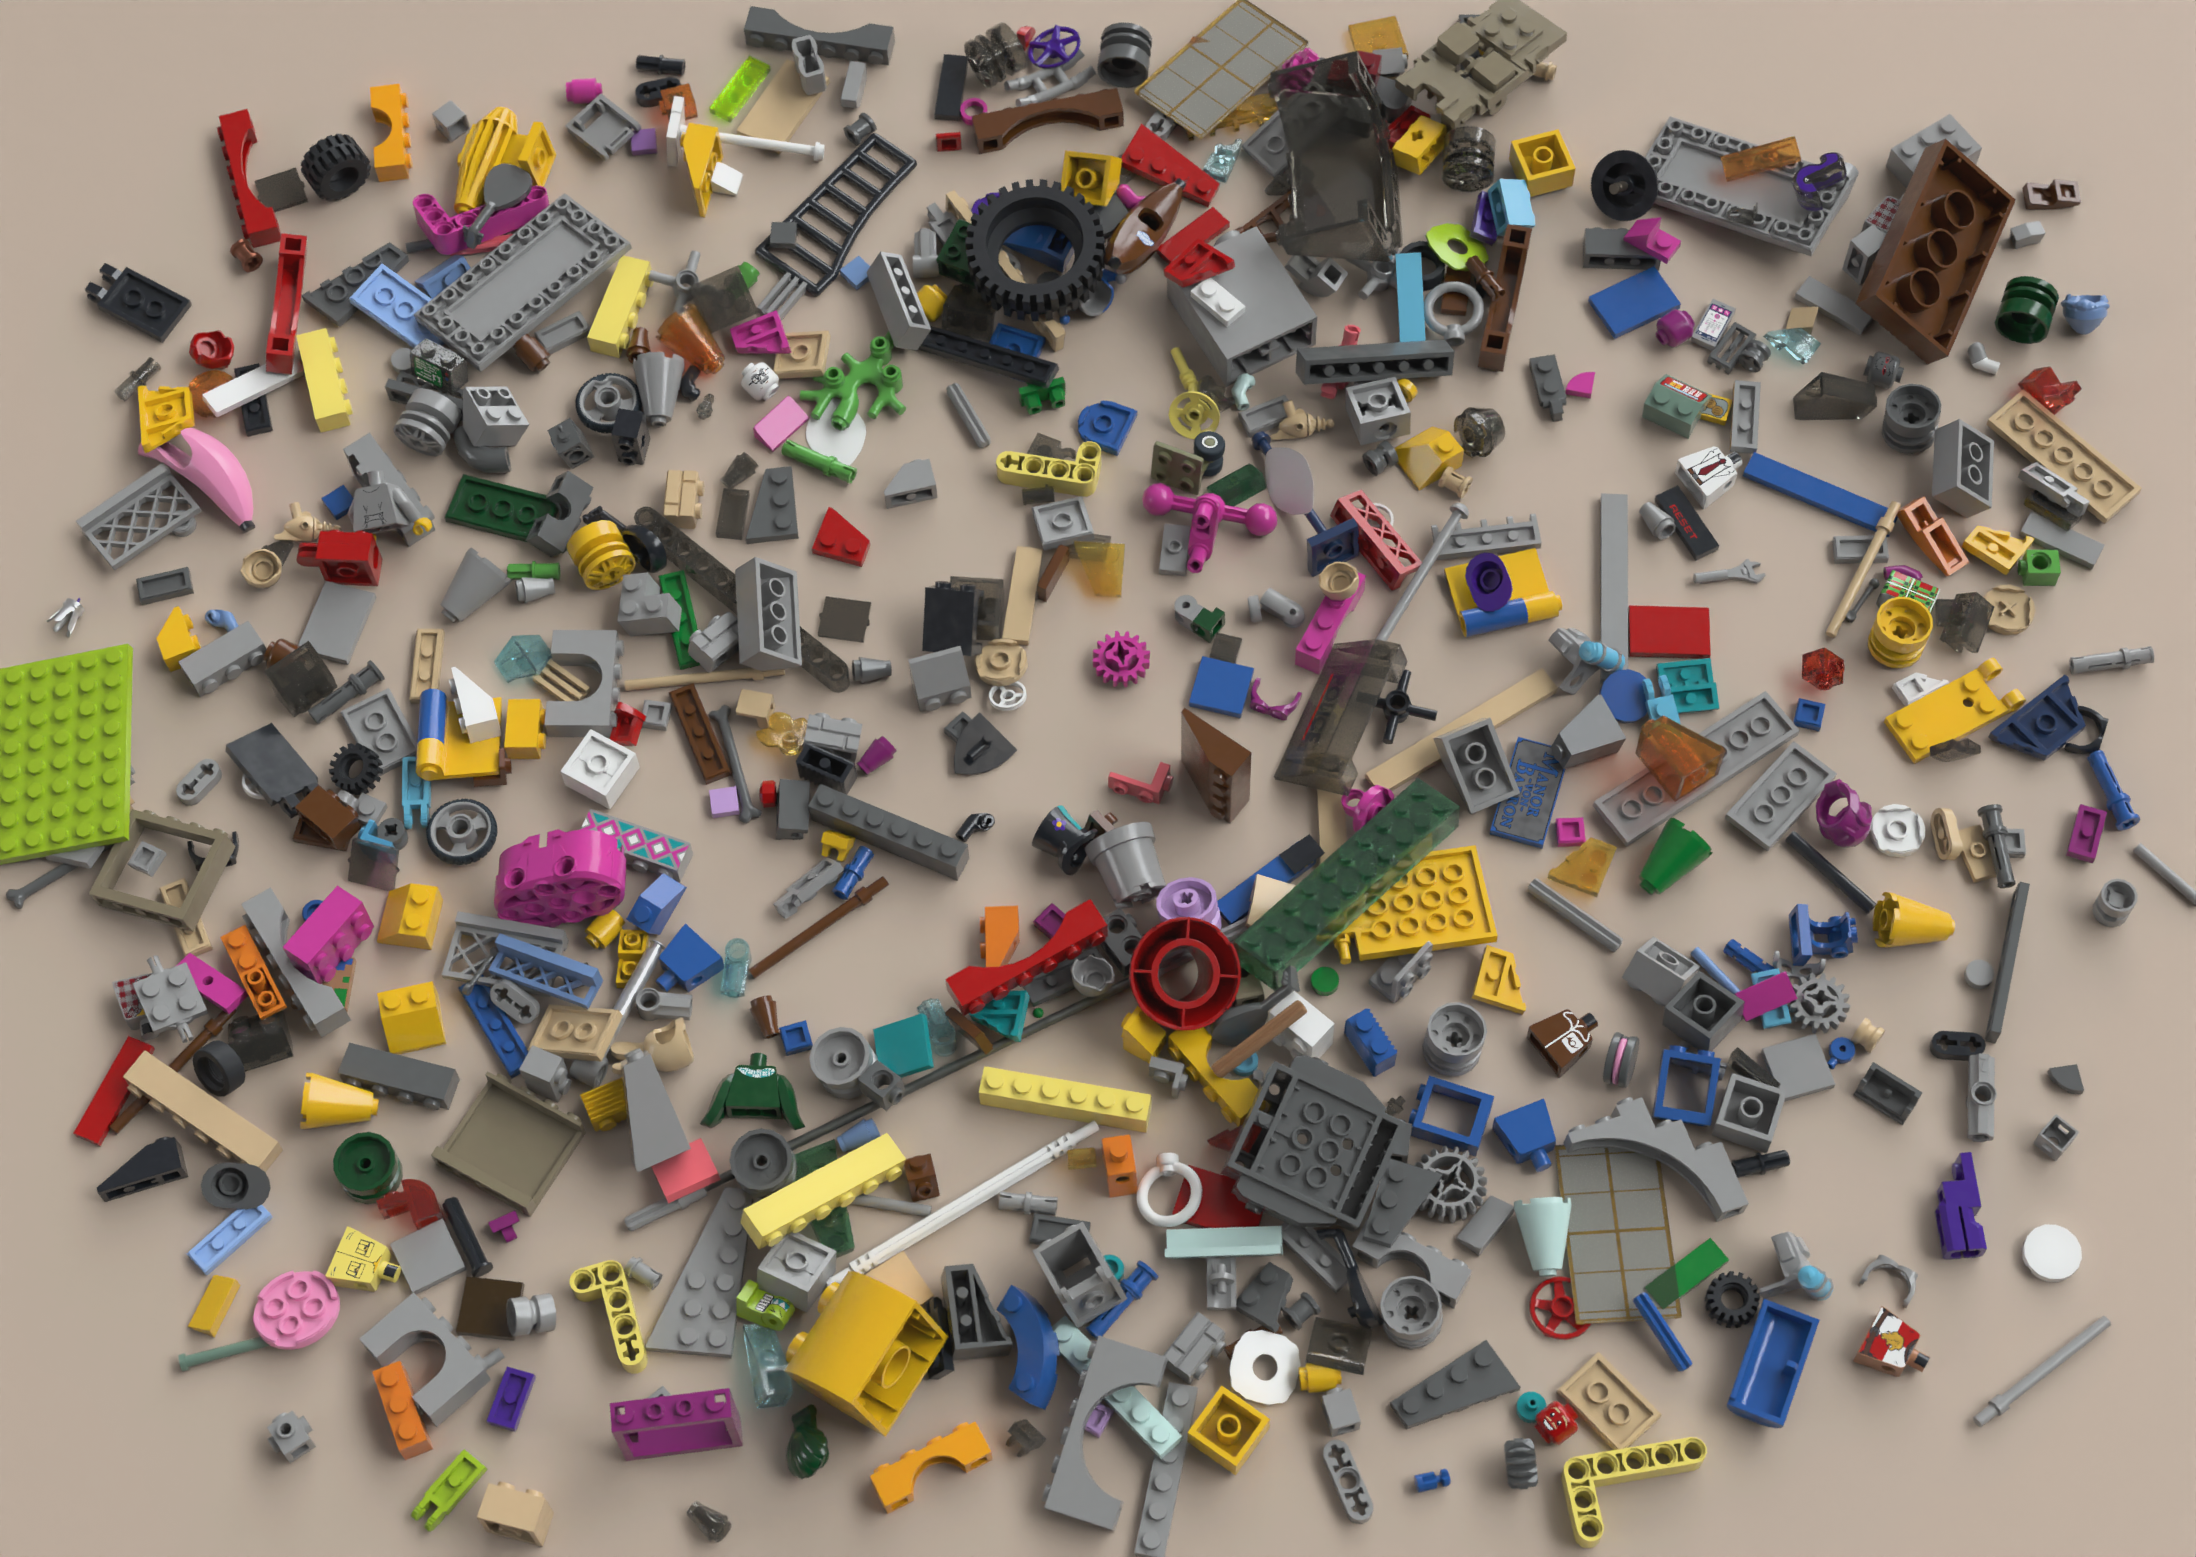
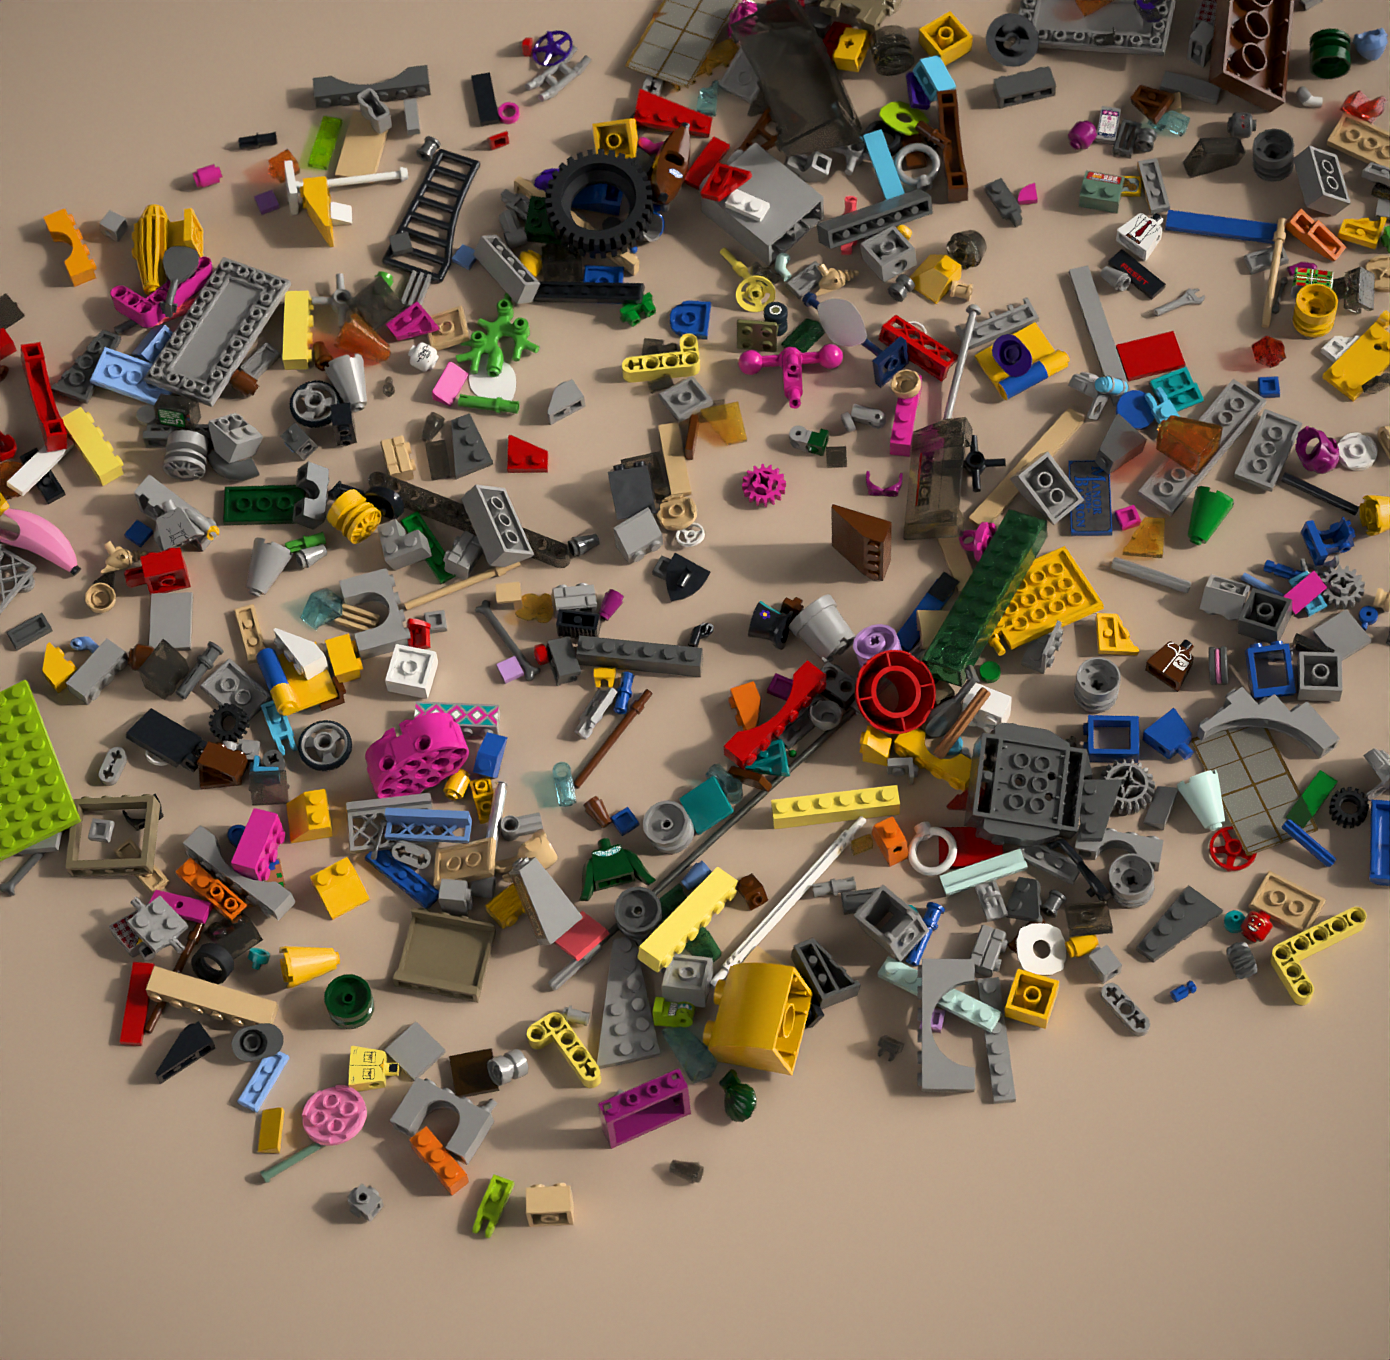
camera: 15 degrees left, 0 degrees up
black tyre [301,134,371,201] -> none
dark grey brick [338,1042,460,1110] -> none
clear red brick [376,1179,445,1230] -> none
black axle [442,1197,493,1277] -> none
dark purple plate [486,1366,536,1432] -> none
magenta tile [488,1211,520,1243] -> none
light grey container [565,94,642,161] -> none
black beam [635,77,683,108] -> none
blue torso [655,924,725,993] -> none
reddish brown tile [669,683,731,785] -> none
black arm [680,365,701,401] -> none
clear smoke piece [818,596,872,643] -> none
light grey bar [851,1194,932,1217] -> none
dark grey brick [858,1060,905,1111] -> none
light orange arch [870,1421,993,1514] -> none
light grey axle [946,383,991,448] -> none
clear smoke wheel [964,22,1027,88] -> none
reddish brown arch [972,88,1124,154] -> none
blue brick [996,1285,1060,1410] -> none
dark grey wheel [1097,22,1152,88] -> none
coral bracket [1108,762,1174,804] -> none
light grey plate [1159,524,1191,576] -> none
blue tile [1189,656,1254,718] -> none
blue brick [1344,1008,1397,1077] -> none
blue tile [1588,266,1681,339] -> none
dark pink slope [1623,217,1681,264] -> none
black axle [1731,1150,1790,1178] -> none
none -> teal tile [248,948,271,970]
none -> reddish brown wing [1130,85,1175,125]

